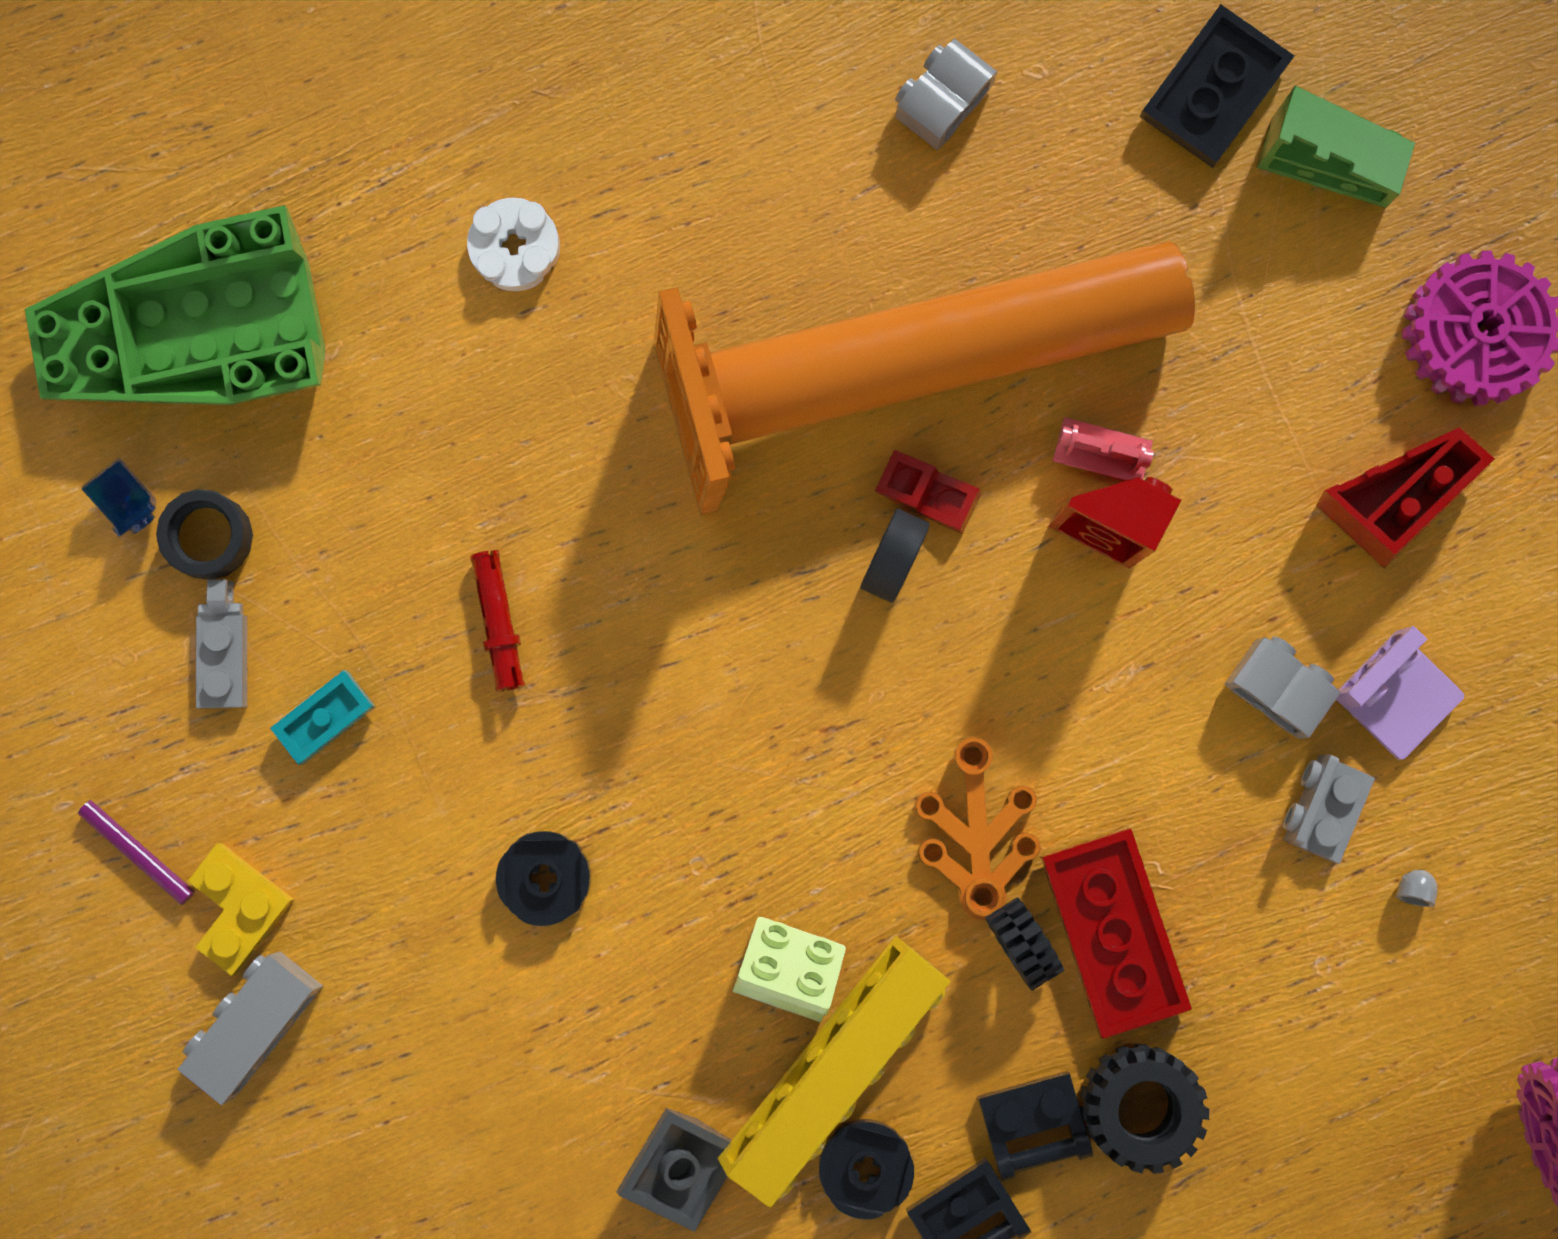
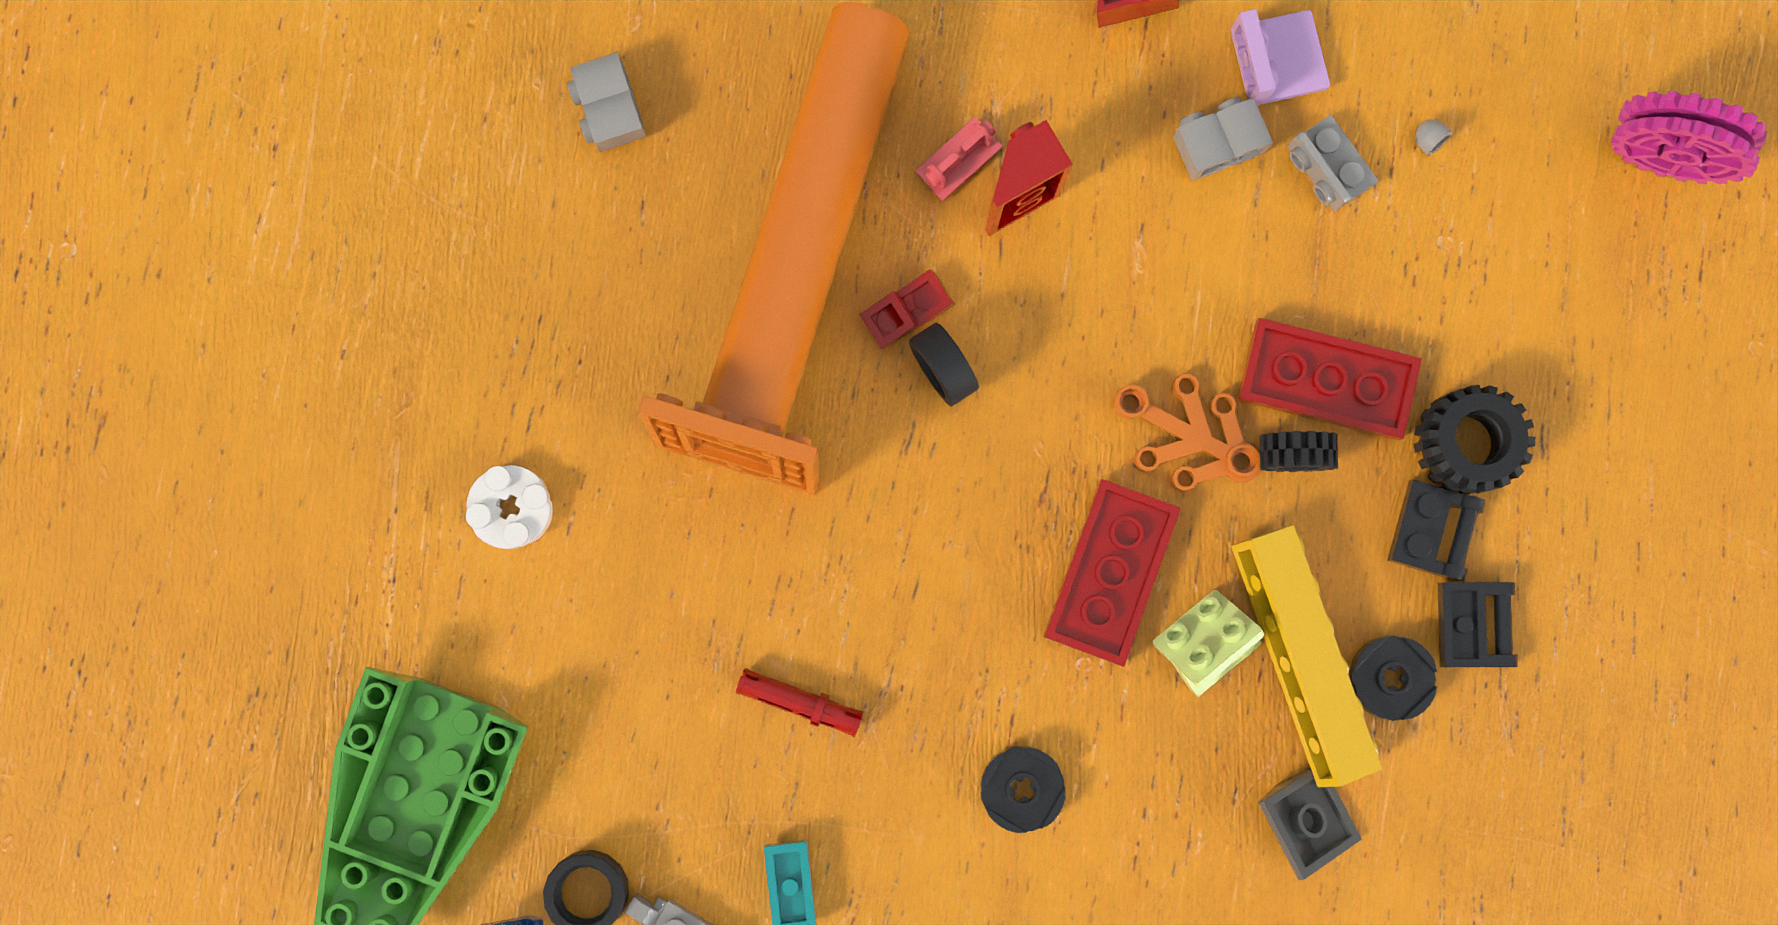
camera: 60 degrees left, 0 degrees up
none -> red plate [1043,479,1181,667]

